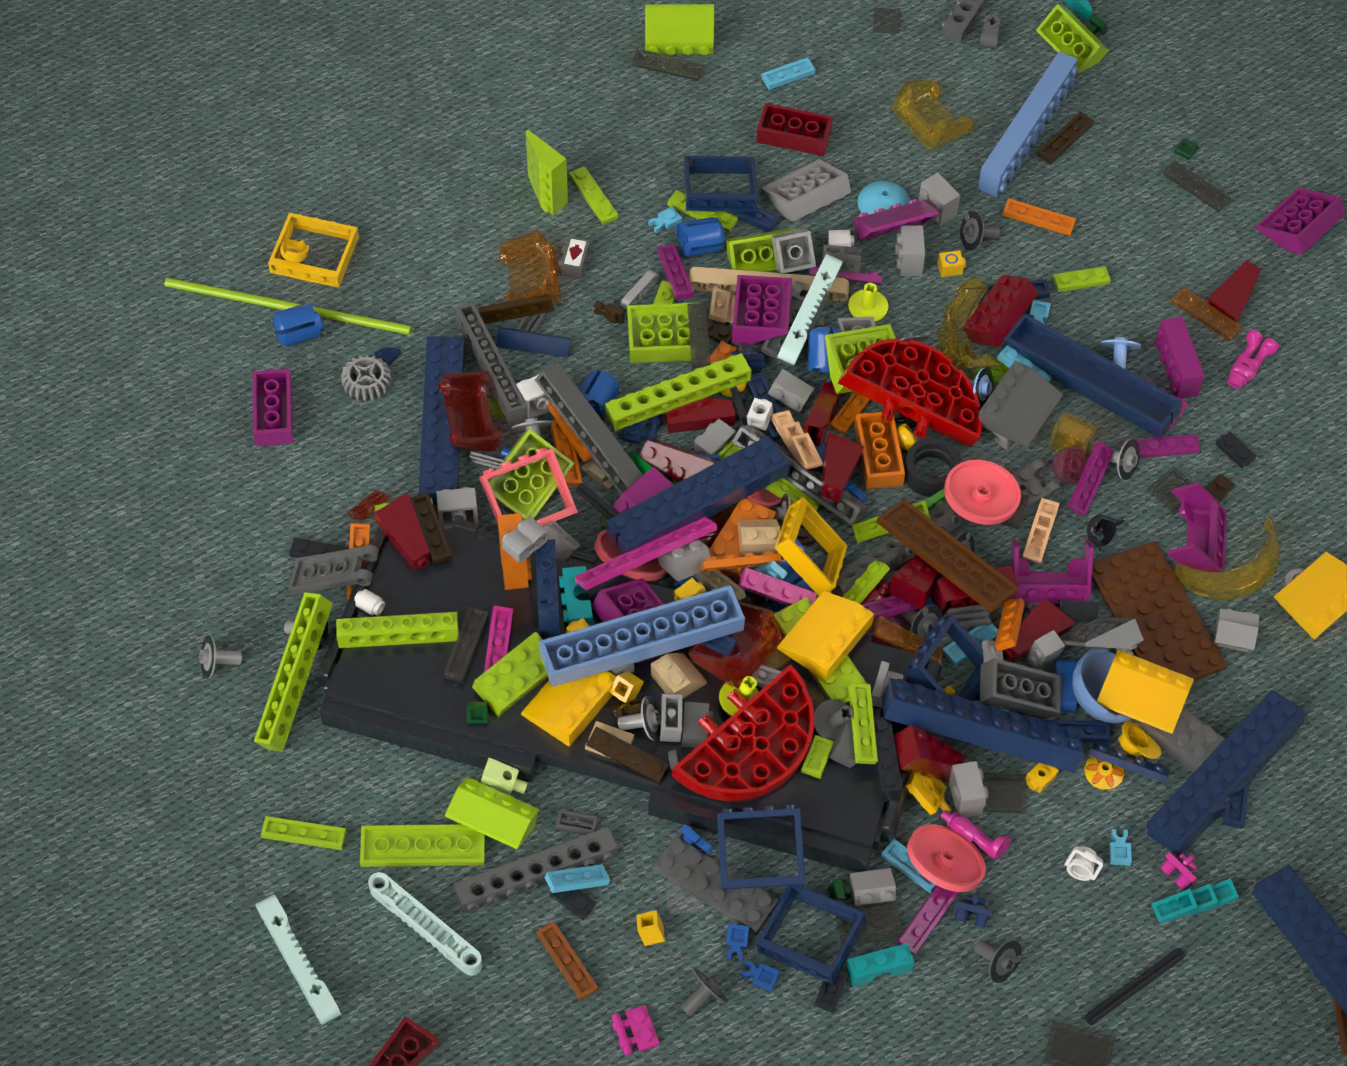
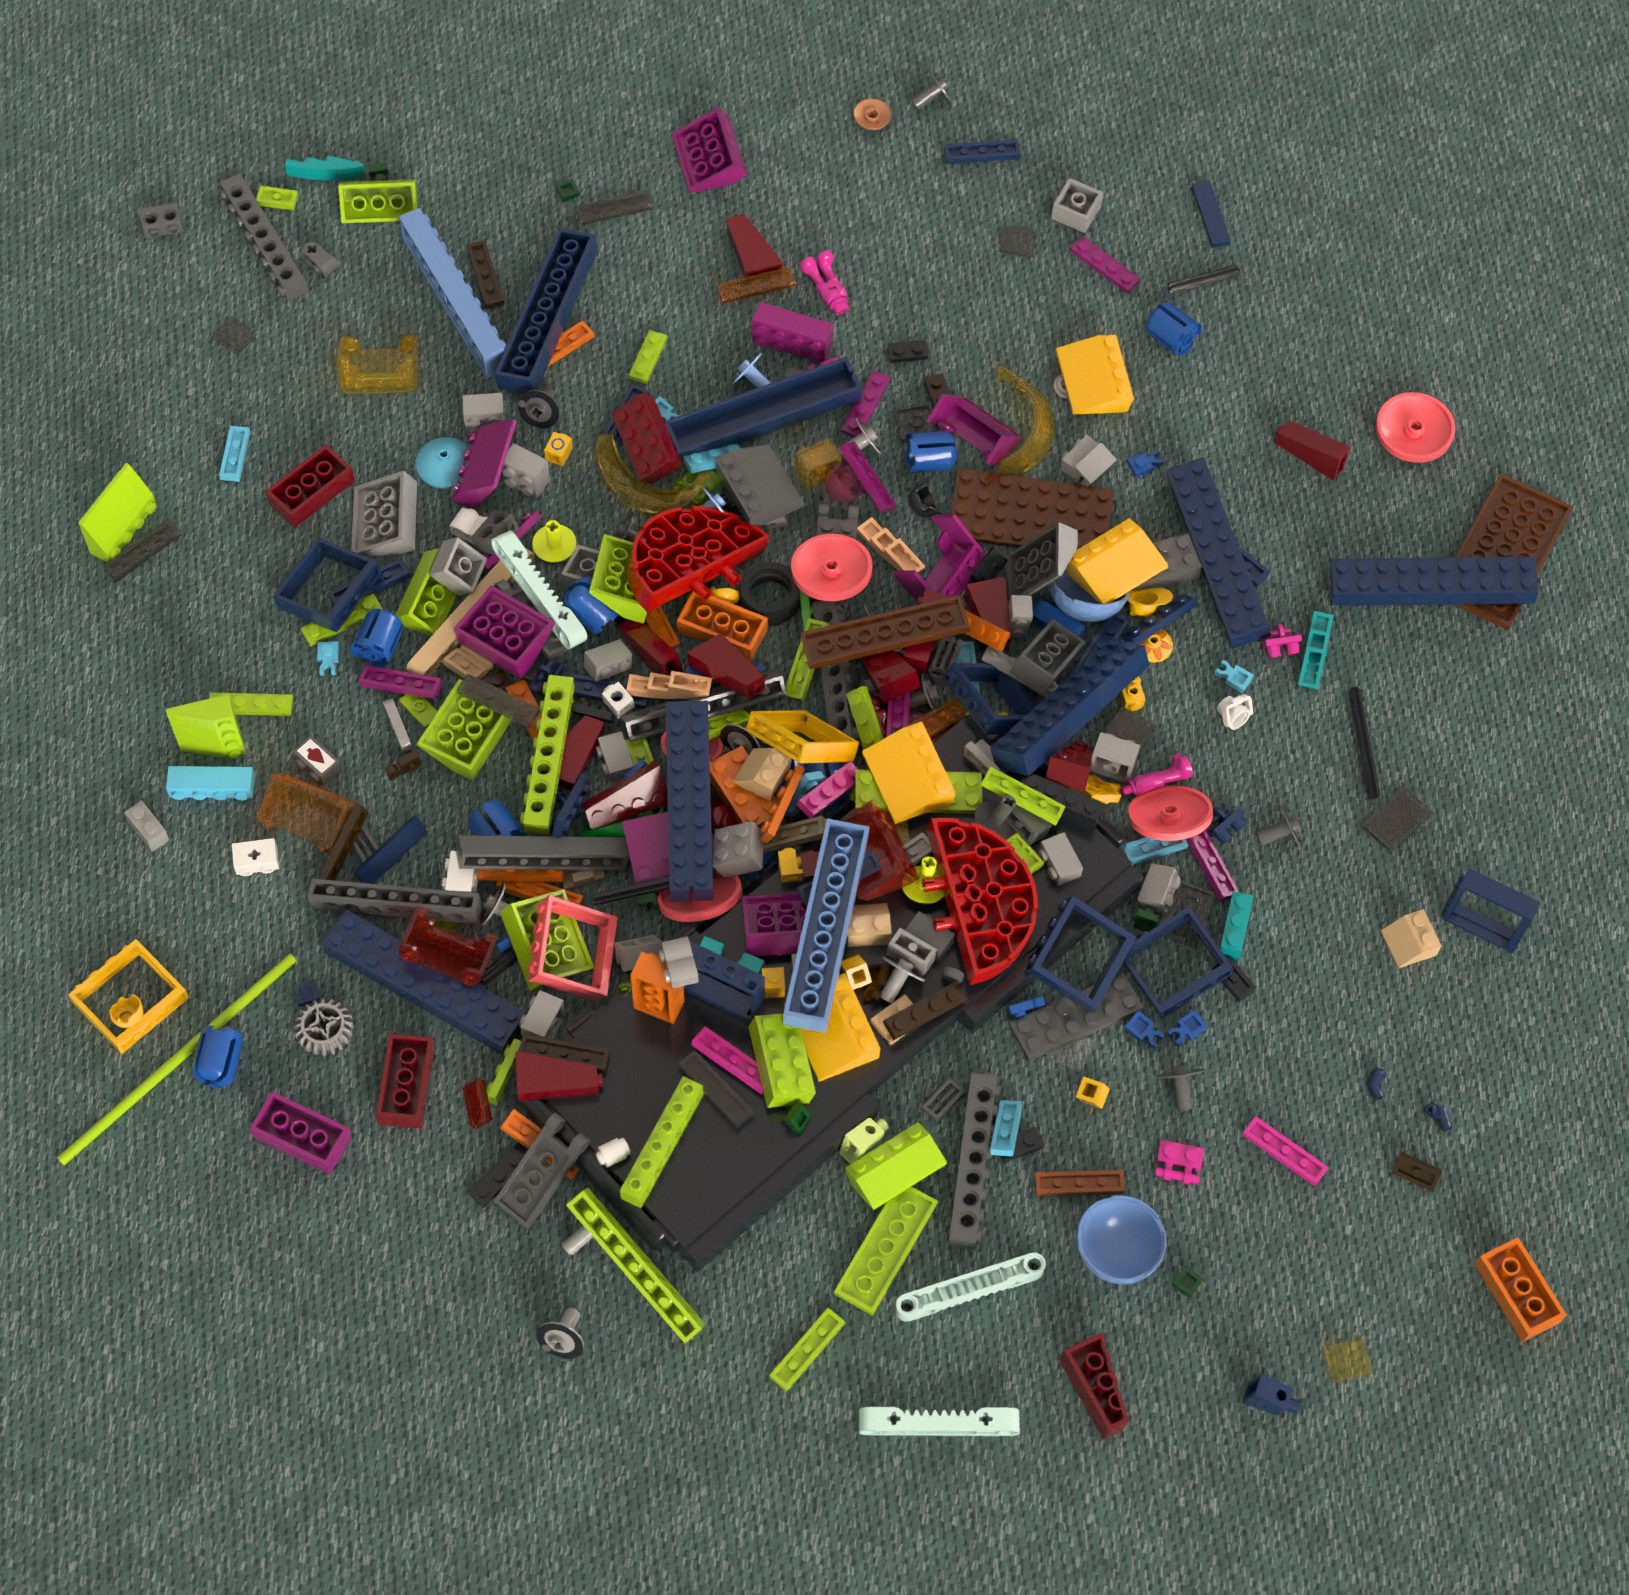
camera: 60 degrees left, 5 degrees up
dark pink tile [575,516,717,590] -> none
none -> light grey brick [124,800,169,852]
none -> medium azure brick [166,766,255,801]
none -> white brick [232,838,279,876]
none -> dark red brick [376,1033,435,1129]
none -> dark blue brick [495,228,598,394]
none -> dark blue plate [552,773,590,838]
none -> blue cylinder [905,431,957,473]
none -> light grey brick [1038,832,1083,886]
none -> medium blue piece [1076,1196,1167,1285]
none -> blue plate [1127,450,1164,478]

